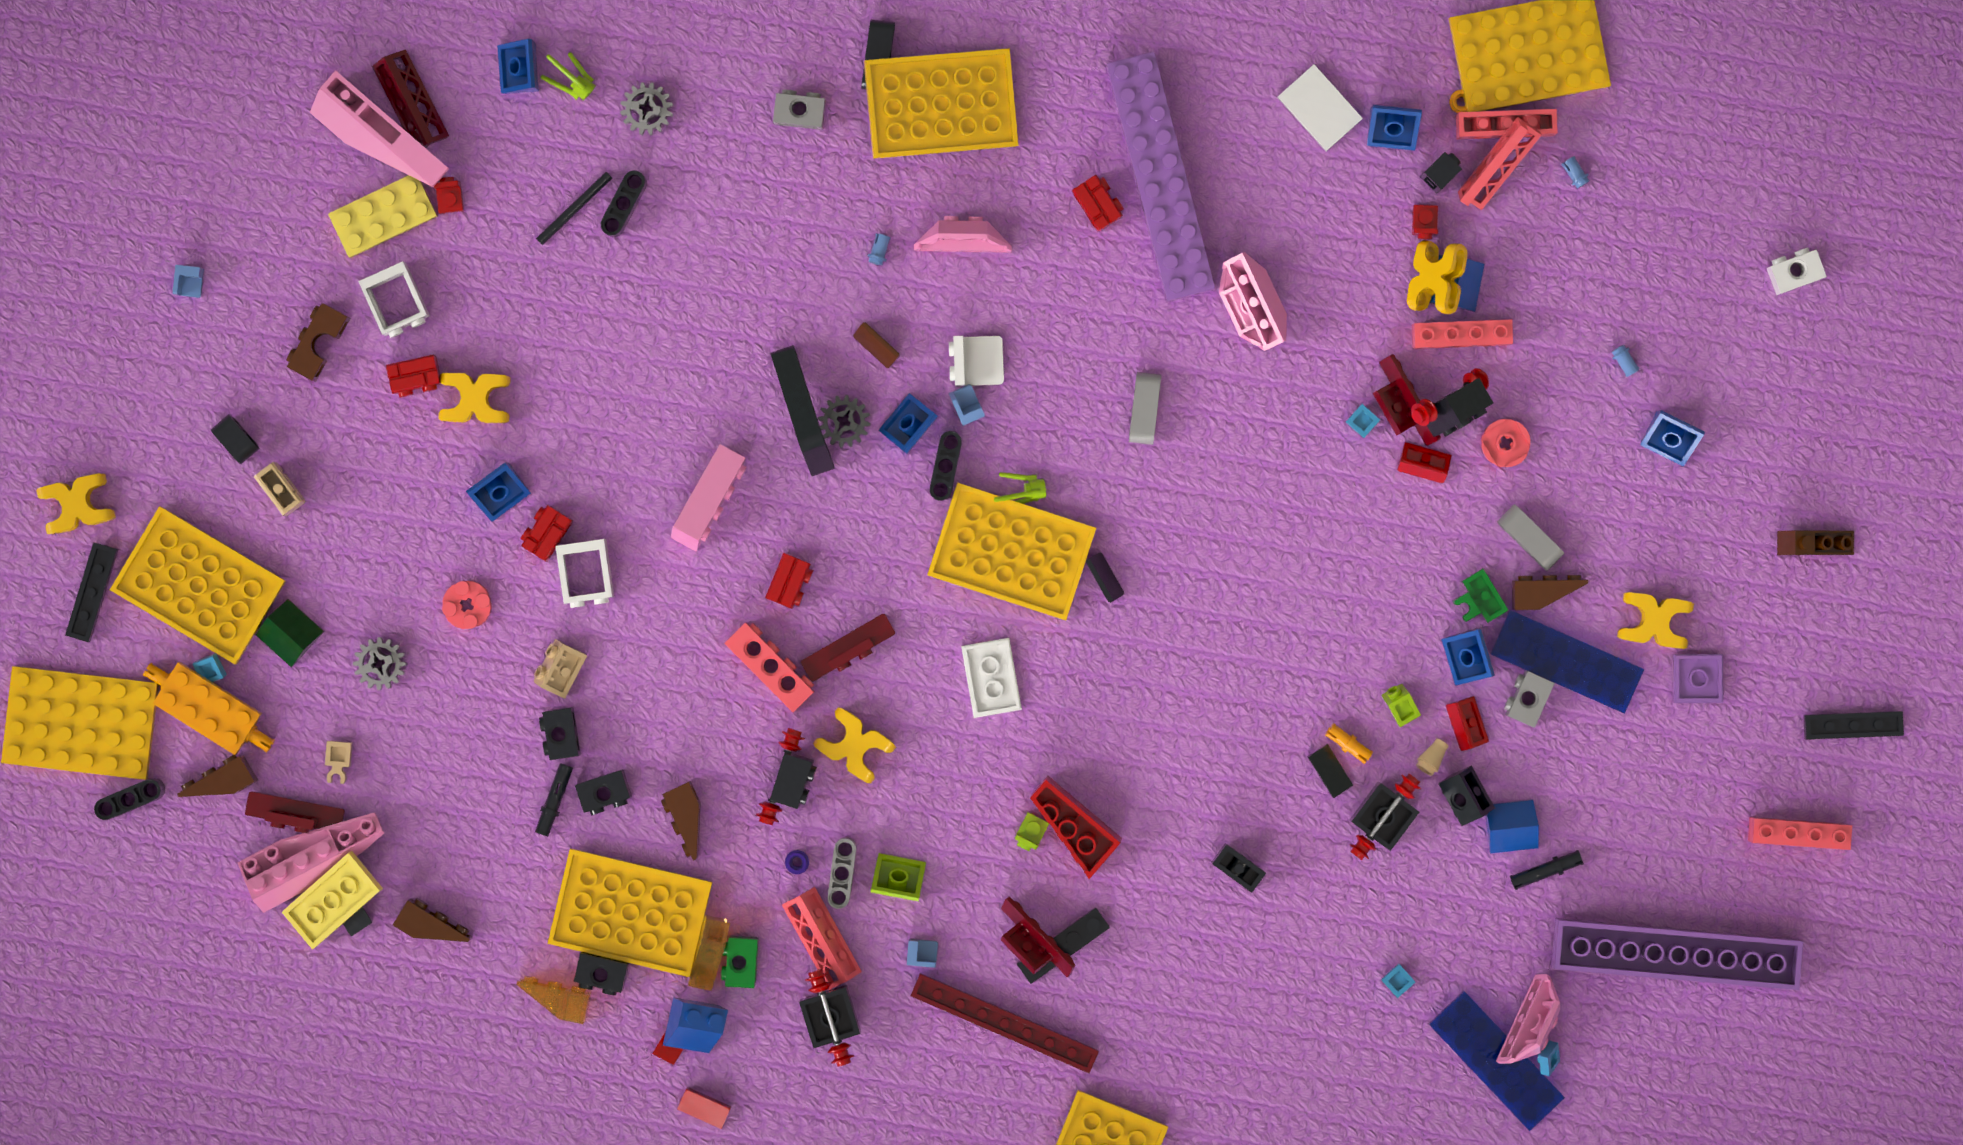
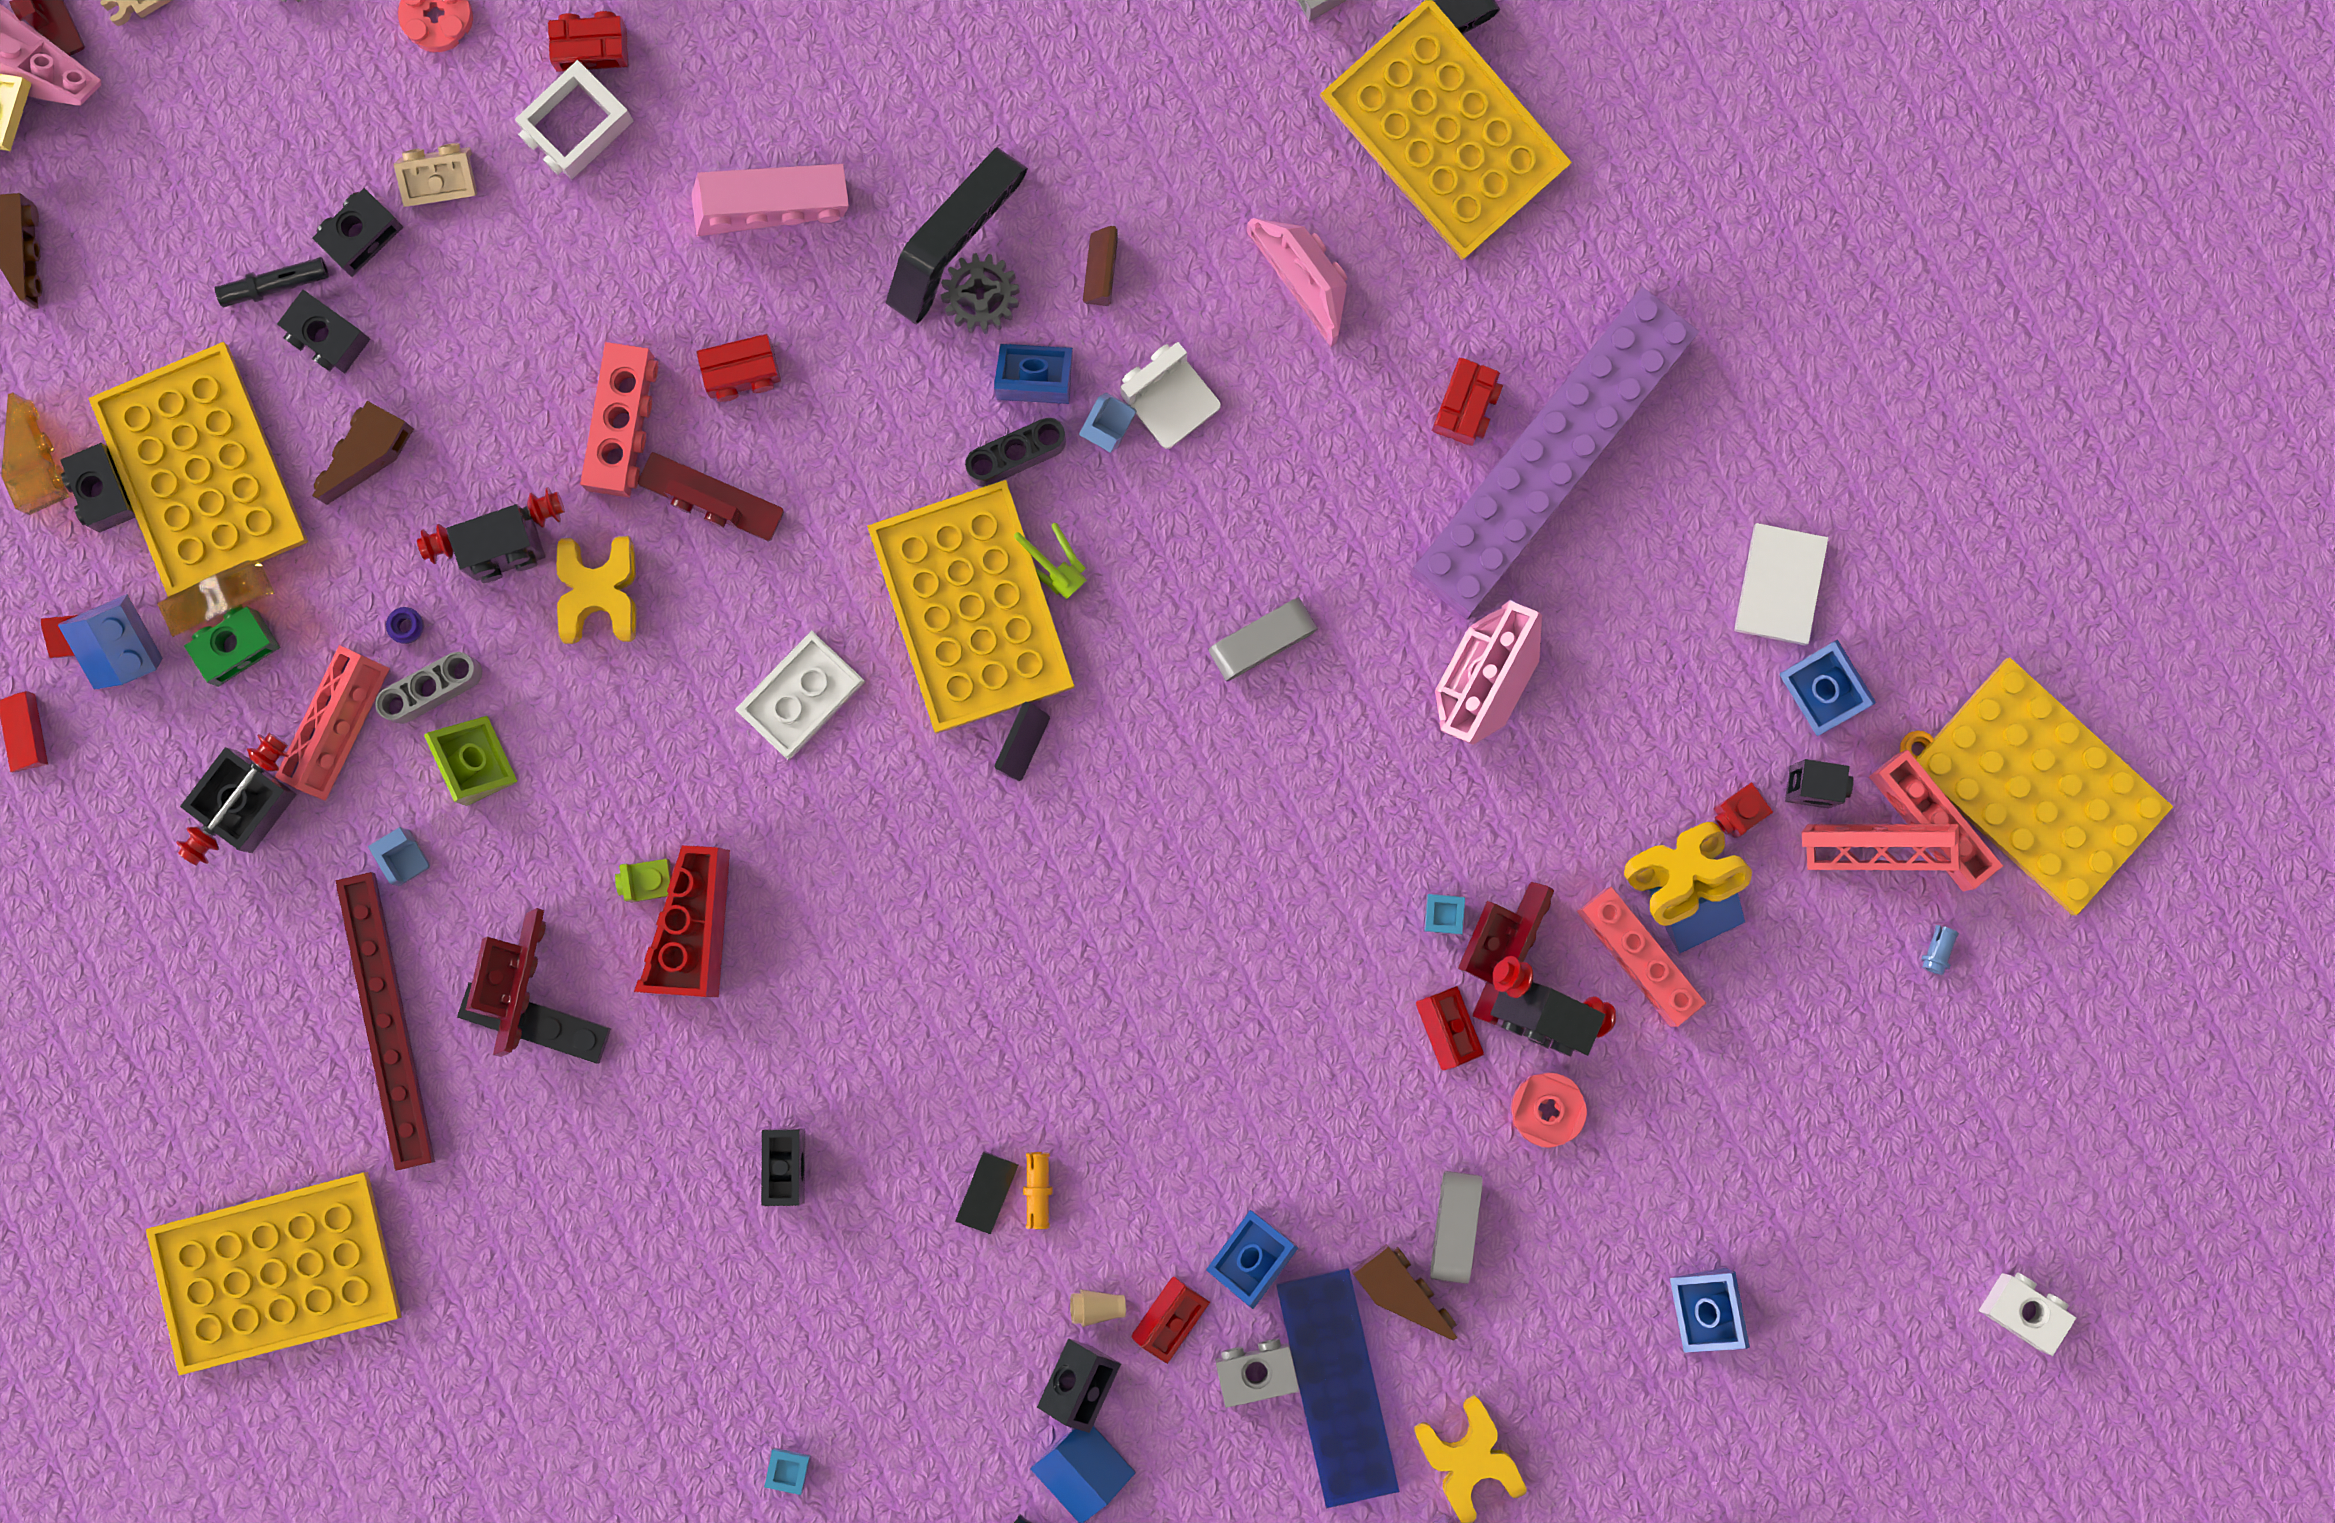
camera: 55 degrees right, 5 degrees down
medium blue pin [867,233,891,266] -> none
black brick [1349,773,1421,860] -> none
lime bracket [1381,684,1421,727] -> none
green plate [1453,568,1508,623] -> none
medium blue pin [1612,344,1640,377] -> none

